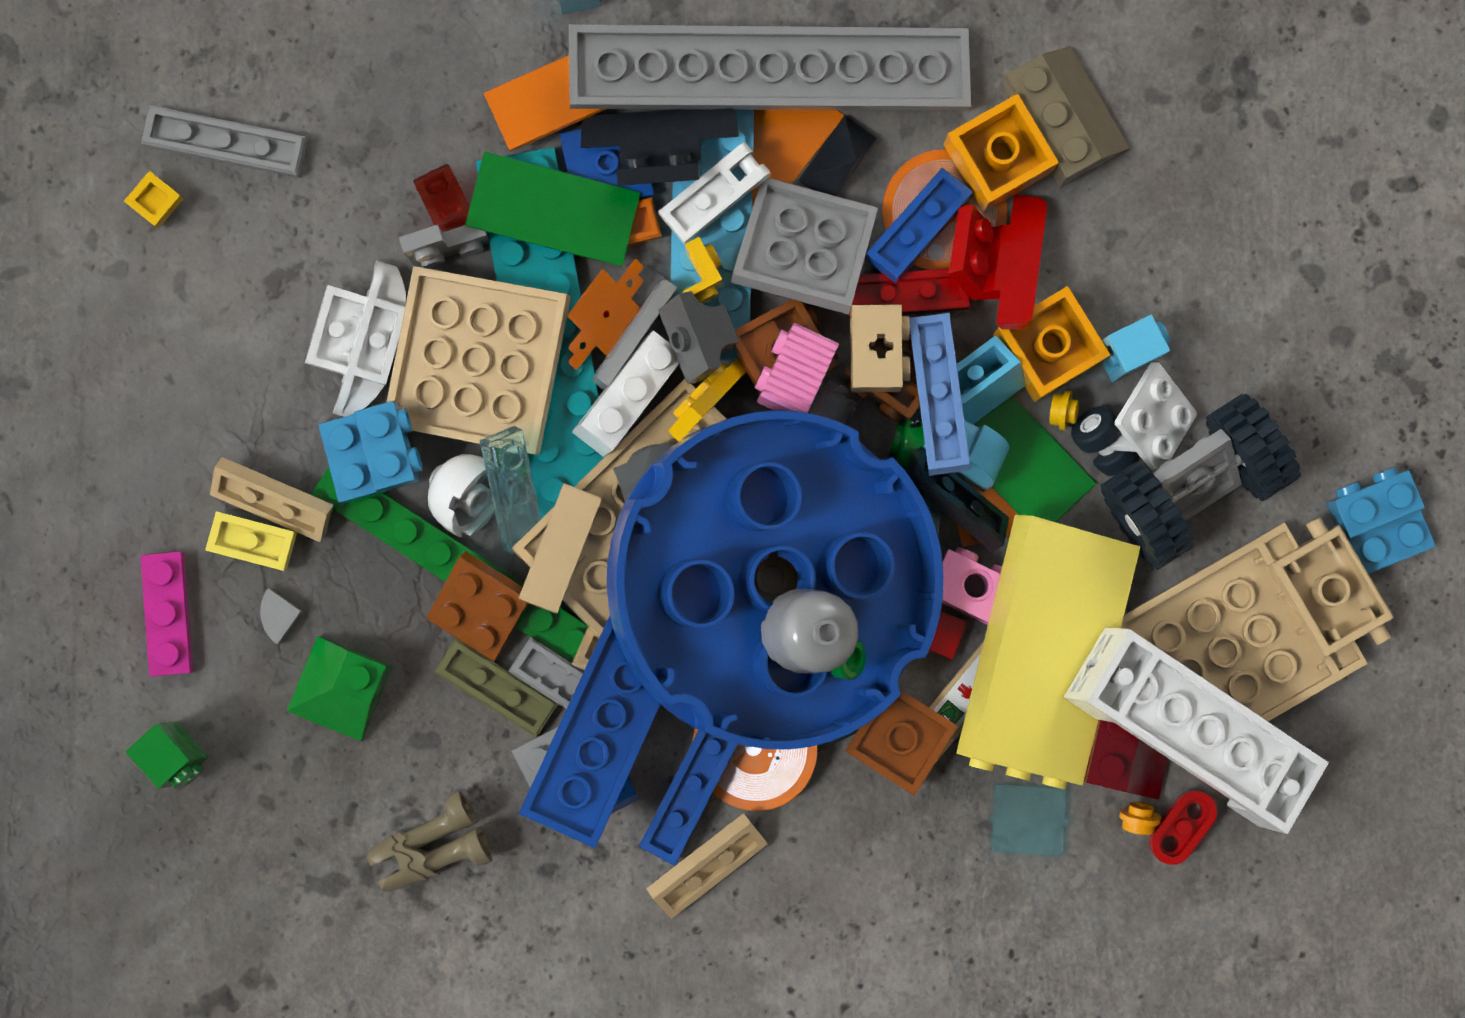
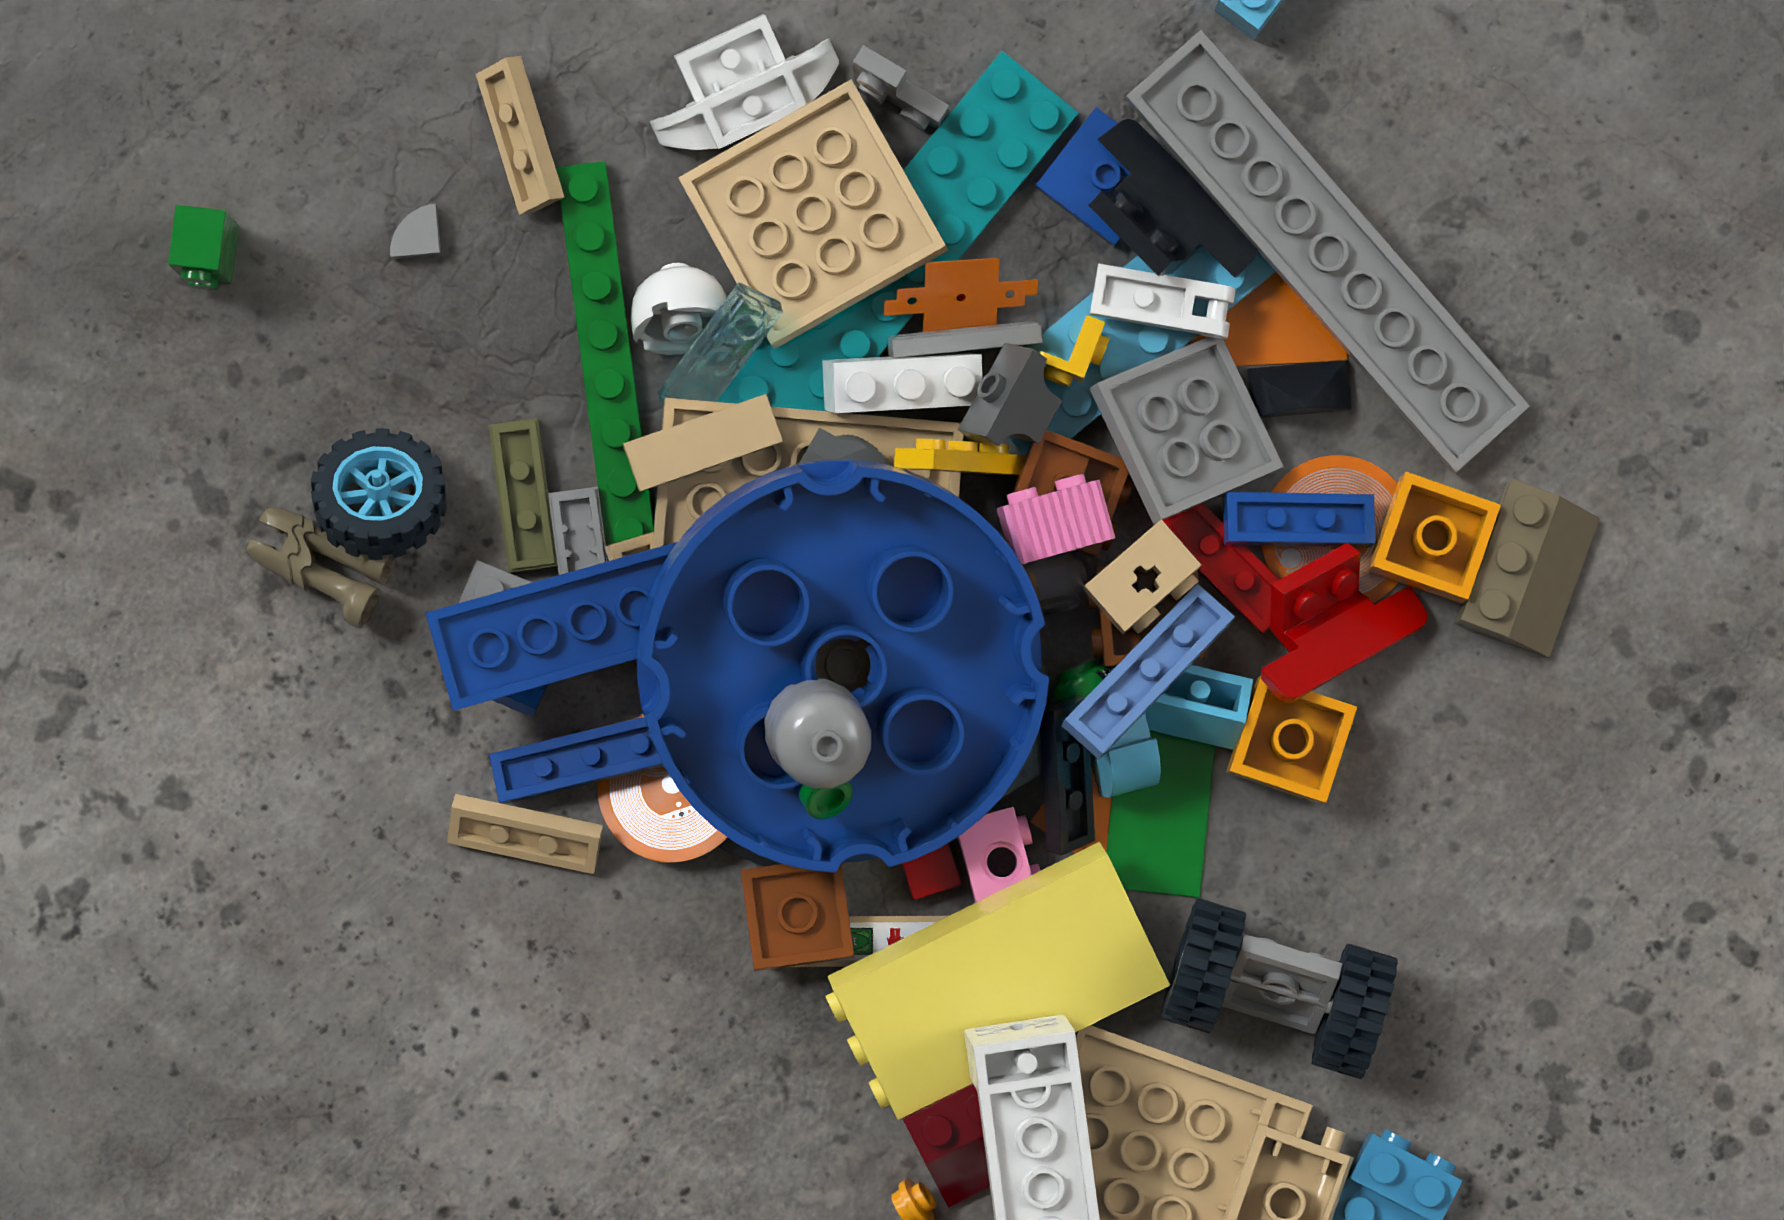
camera: 50 degrees right, 0 degrees up
dark pink plate [140,552,194,677] -> none
light yellow plate [205,511,297,572] -> none
green slope [287,636,393,742] -> none
dark azure plate [318,401,423,504] -> none
clear red bracket [413,164,470,232] -> none
dark orange plate [426,551,529,662] -> none
green piece [465,151,640,267] -> none
orange window [483,55,606,152] -> none
orange tile [627,197,662,247] -> none
clear light blue piece [988,784,1068,856] -> none
yellow plate [1050,390,1079,431] -> none
white plate [1071,362,1197,476] -> none
medium azure brick [1102,314,1170,383] -> none
none -> black wheel [311,428,447,560]

